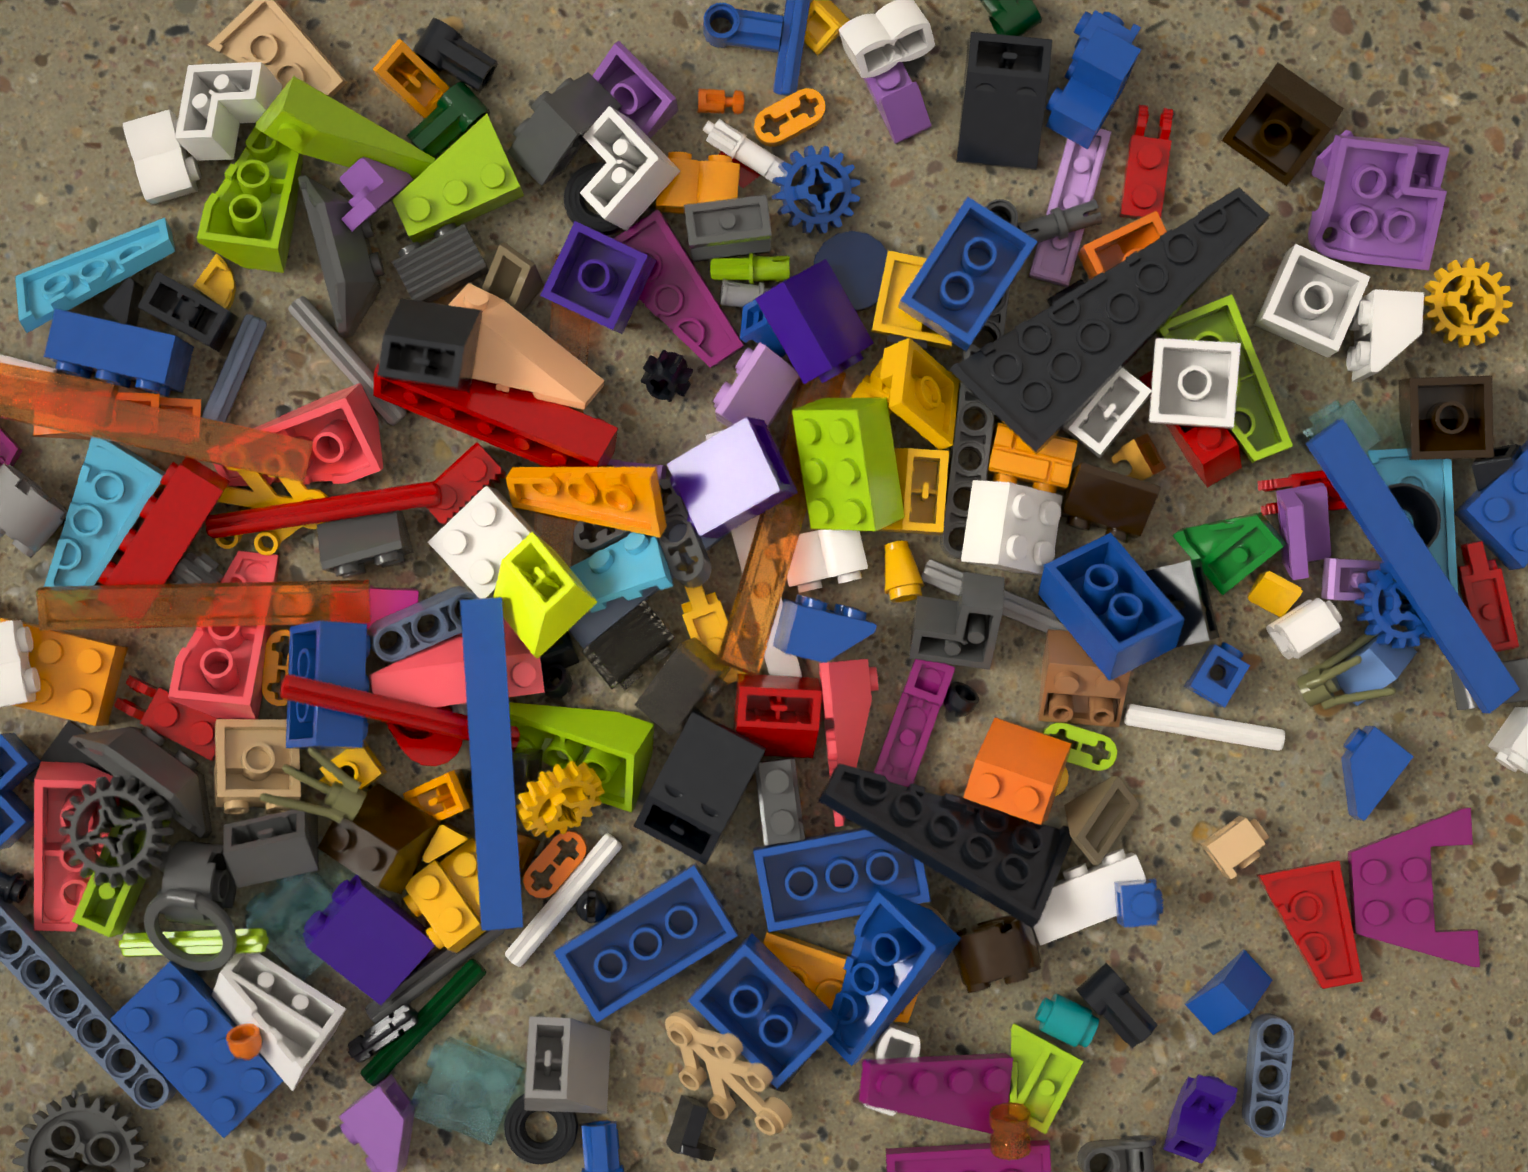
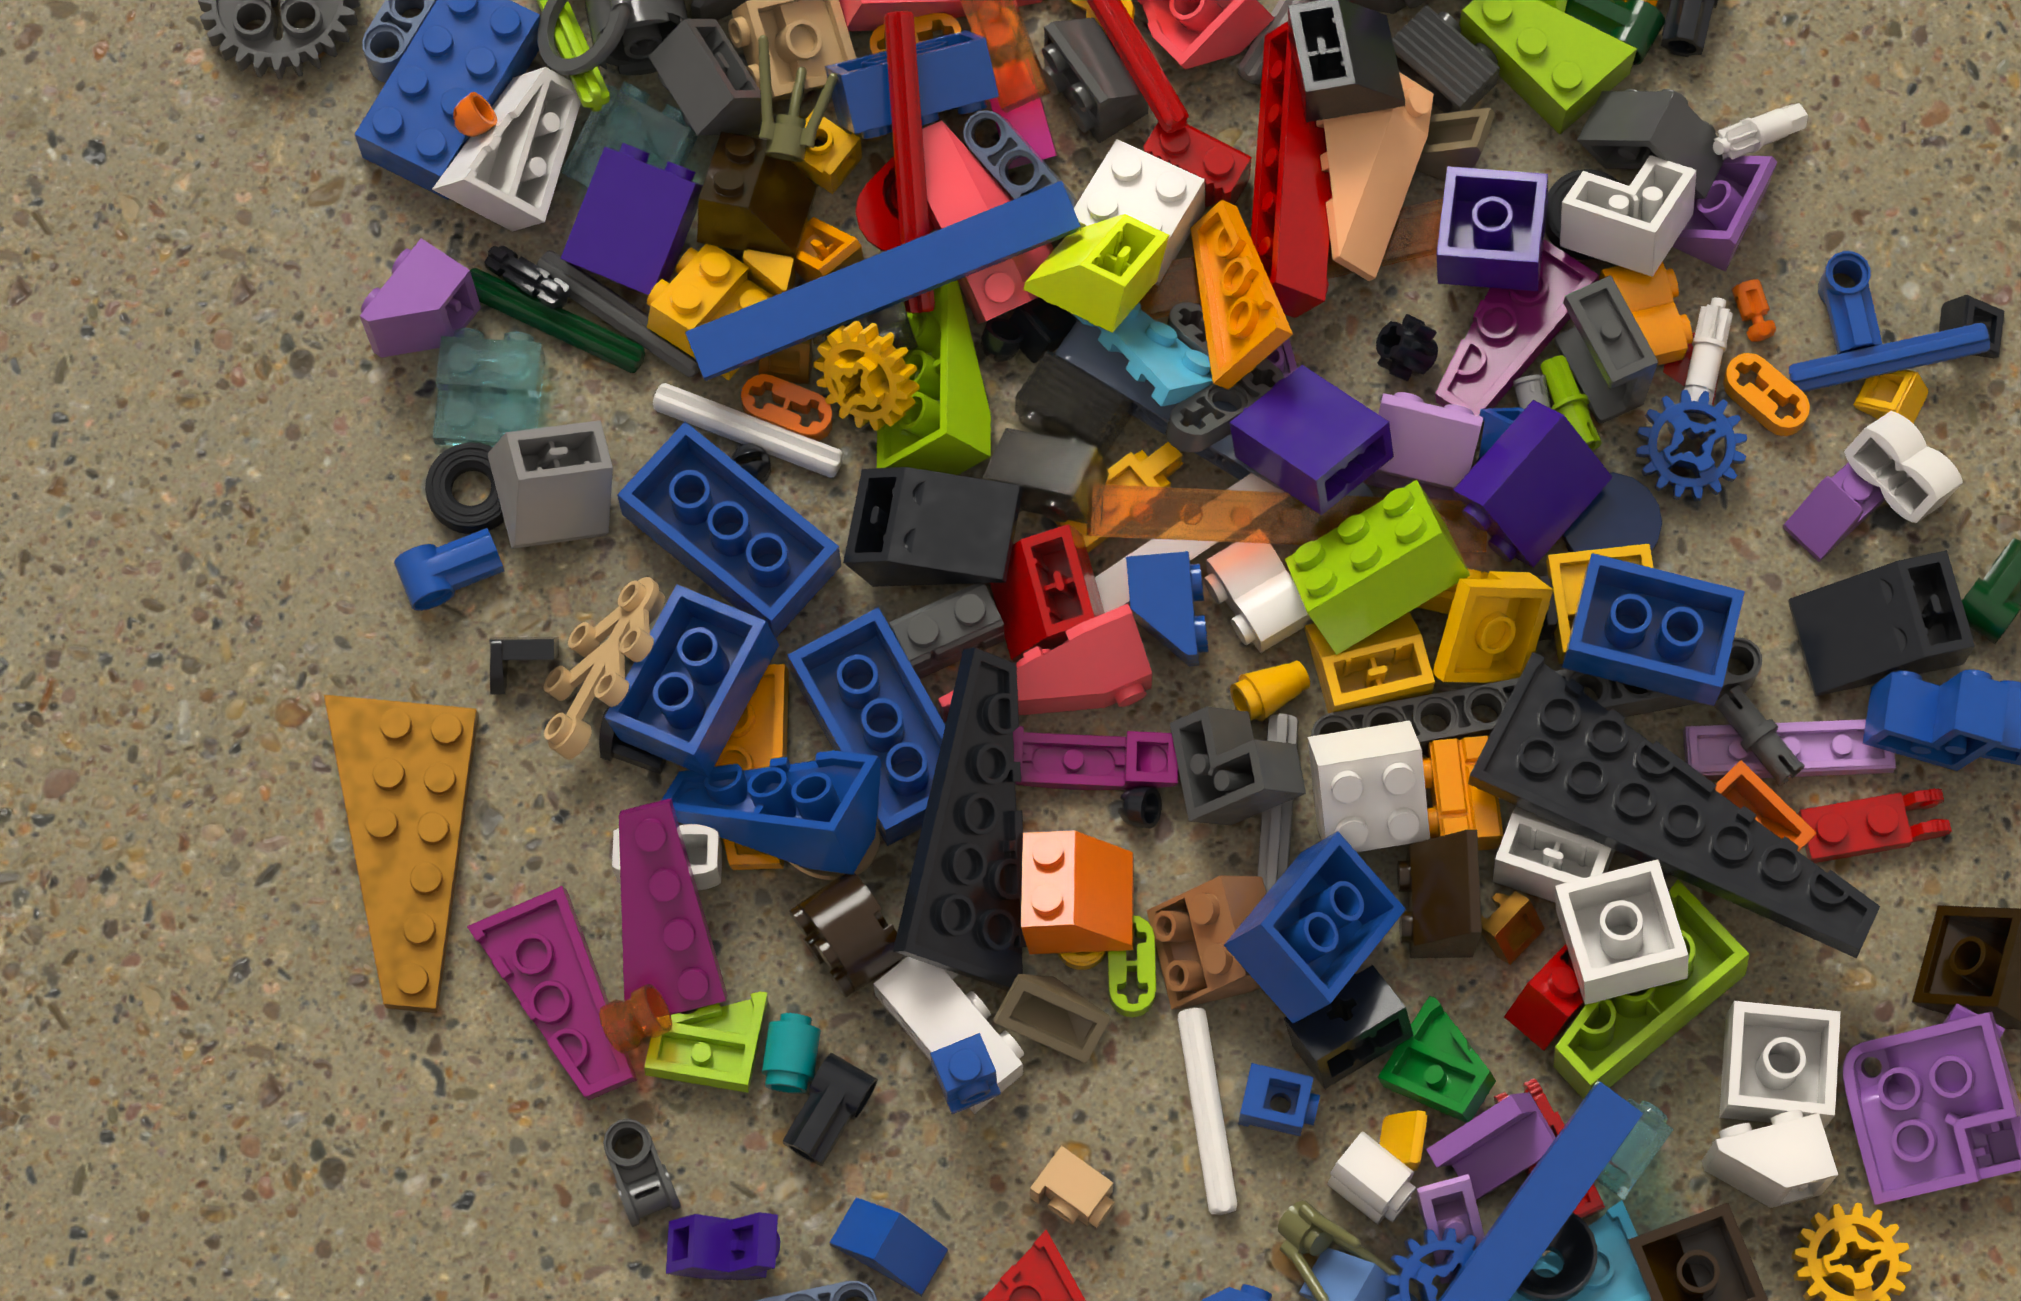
camera: 70 degrees right, 15 degrees down
none -> white piece [1713,103,1808,160]

